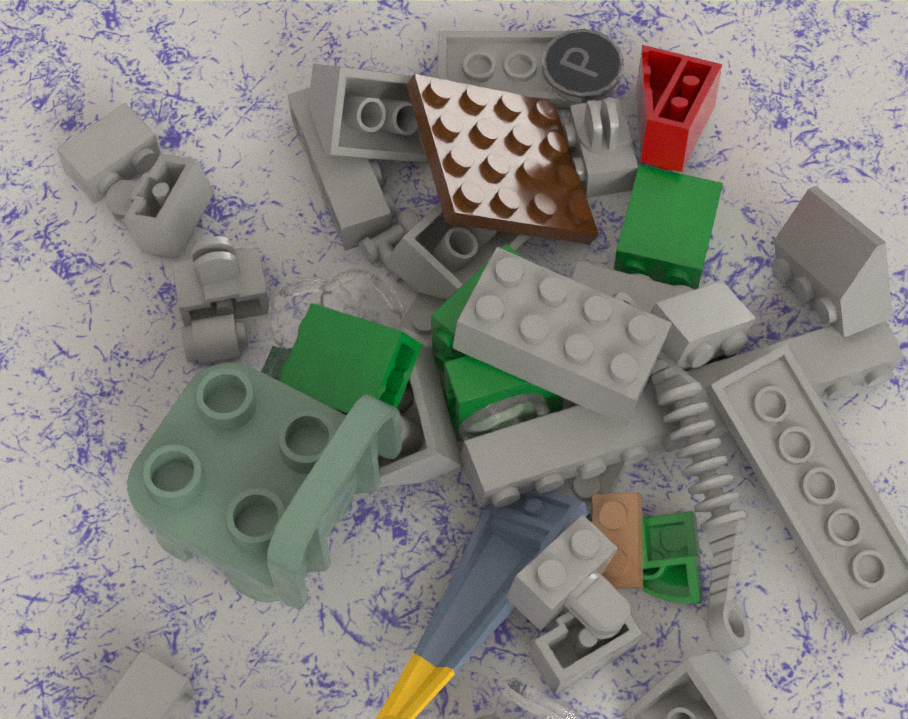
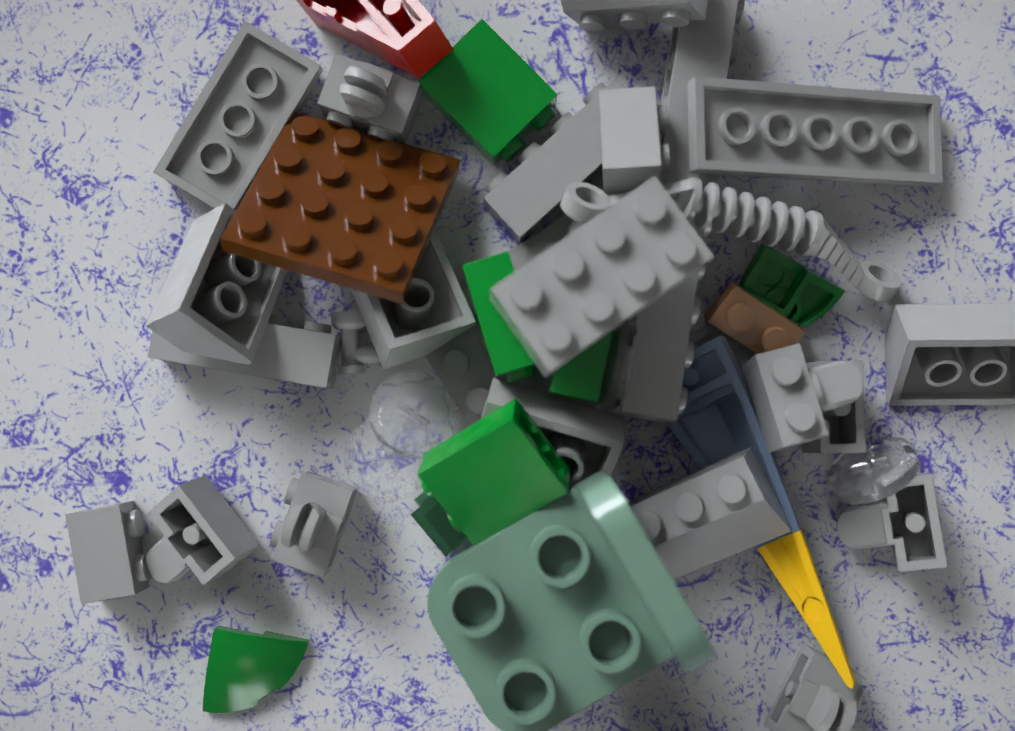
camera: 60 degrees left, 25 degrees up
light grey brick [181,314,248,364] -> none
black tile [541,28,624,104] -> none
none -> green brick [203,626,309,713]
none -> light grey slope [628,447,792,580]

